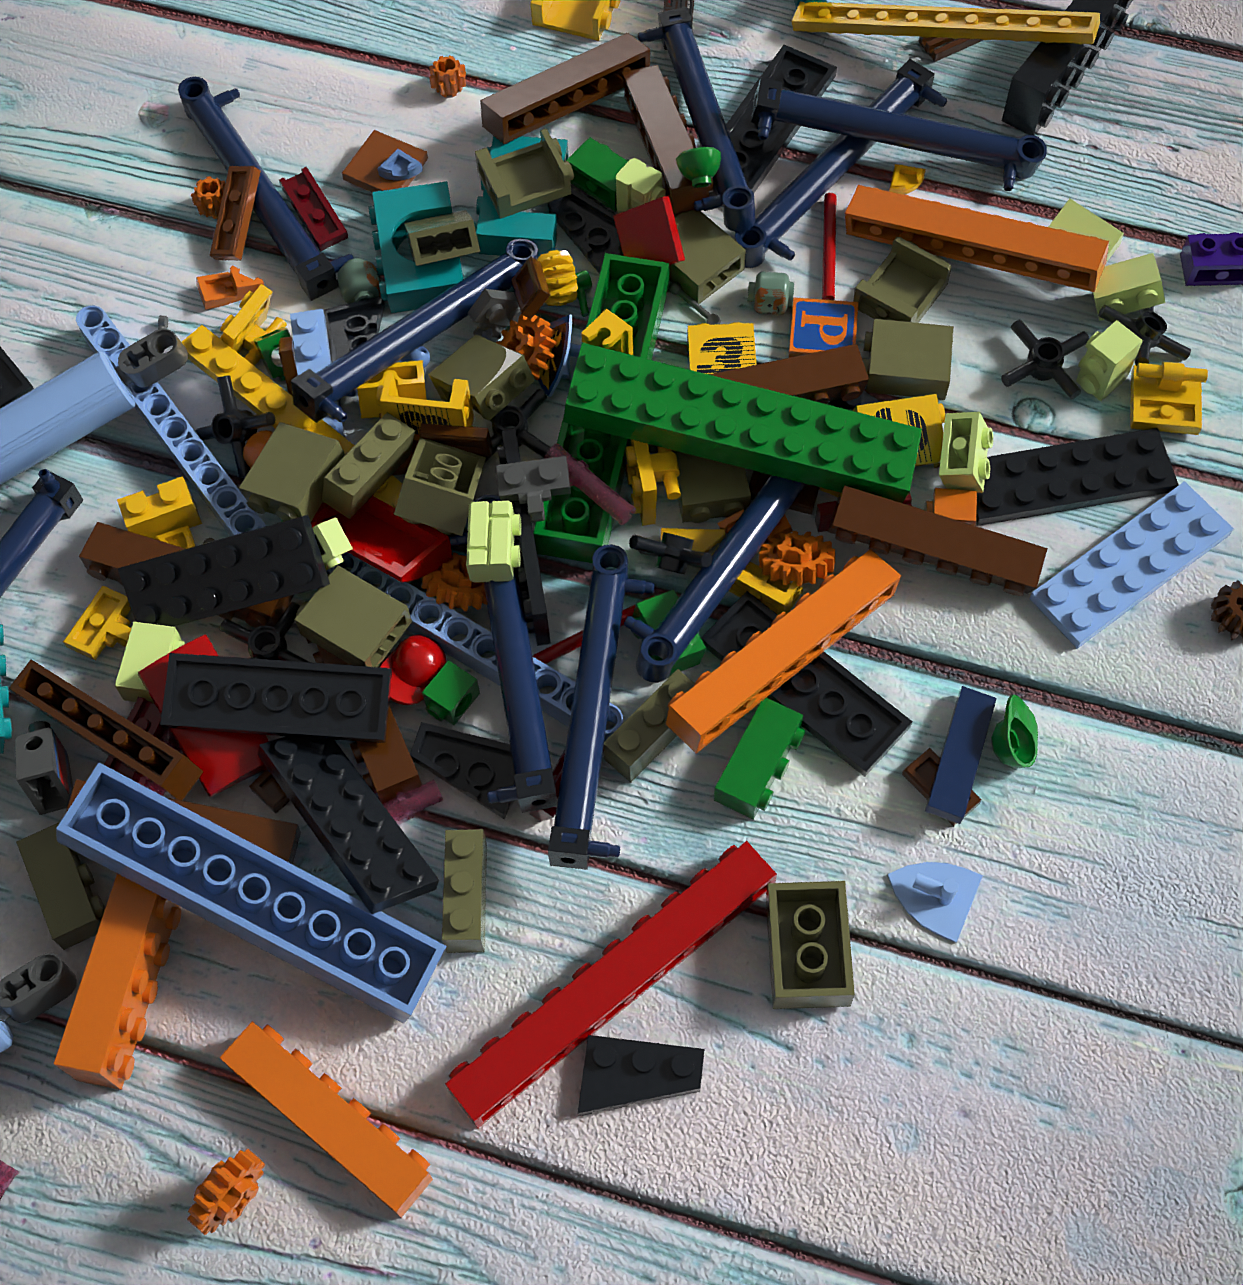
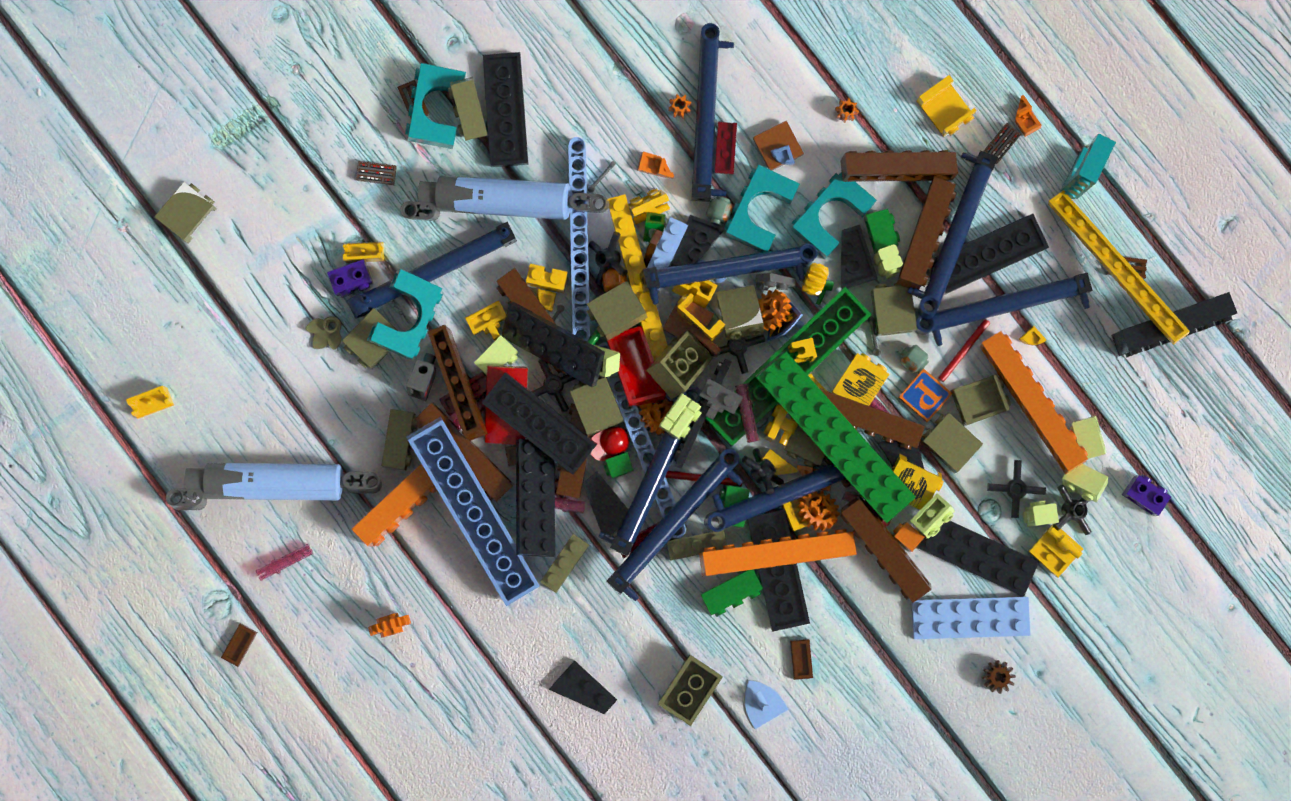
camera: 30 degrees right, 20 degrees up
dark orange tile [210,166,261,261] -> none
orange brick [220,1021,433,1218] -> none
olive brick [322,412,415,519] -> none
olive brick [404,210,480,266] -> none
red brick [445,841,777,1128] -> none
olive panel [475,129,574,219] -> none
reddish brown tile [512,256,550,320] -> none
red tile [613,196,685,266] -> none
green brick [676,147,721,188] -> none
dark blue piece [751,78,1047,191] -> none
dark blue tile [925,686,997,824] -> none
green cap [991,695,1038,769] -> none

